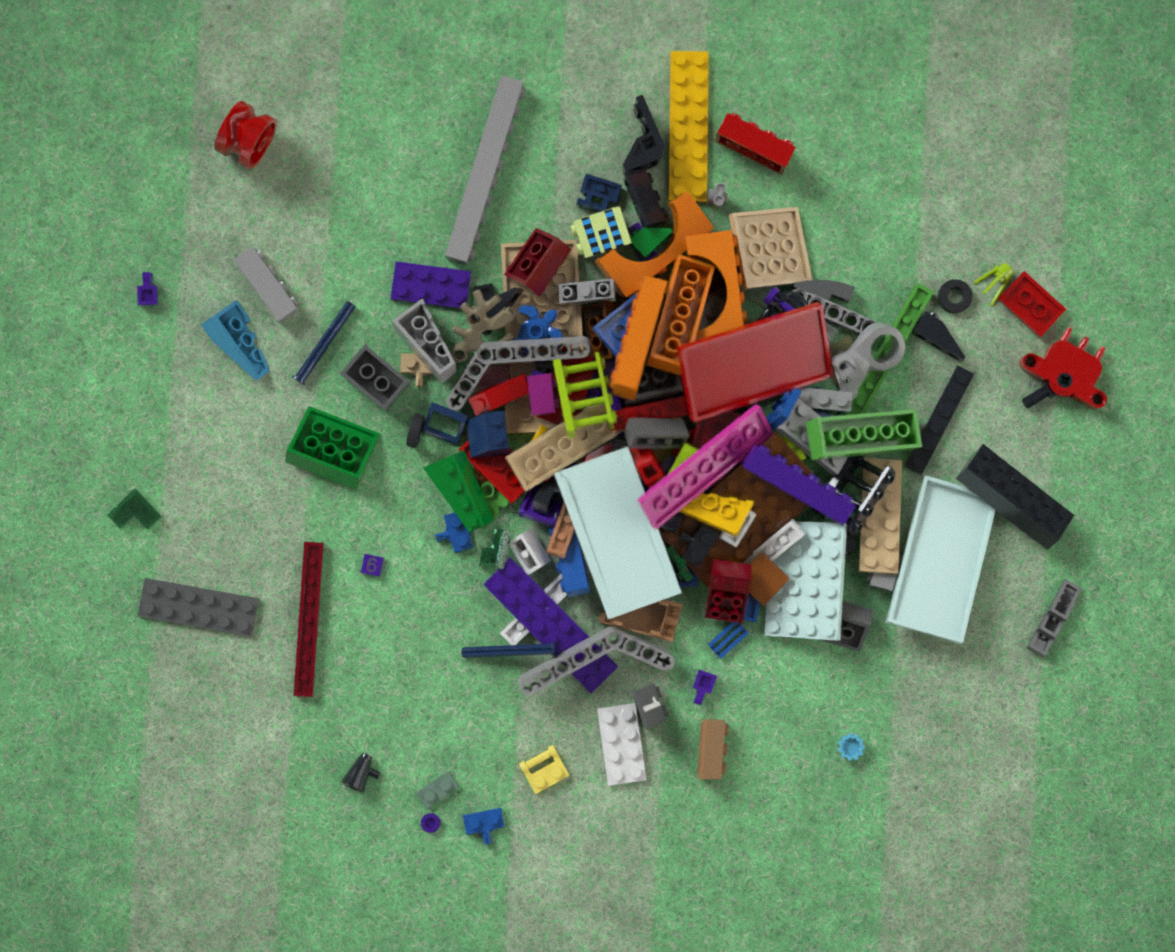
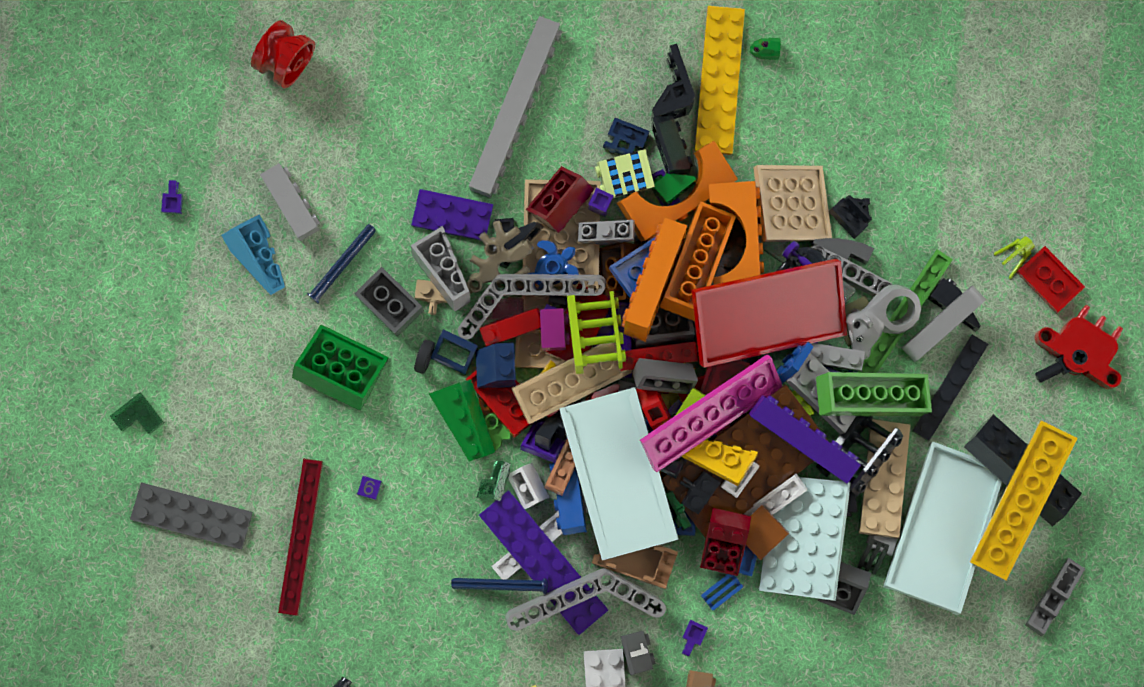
camera: 10 degrees right, 5 degrees down
blue plate [435,512,473,553] -> none
light grey plate [707,183,727,207] -> none
red brick [715,112,796,175] -> none
black tyre [938,279,972,313] -> none
none -> dark purple panel [588,188,614,217]
none -> green rock [750,37,781,60]
none -> black slope [828,195,872,239]
none -> pearl dark grey tile [857,538,889,575]
none -> light grey beam [902,285,986,362]
none -> yellow plate [969,420,1078,580]

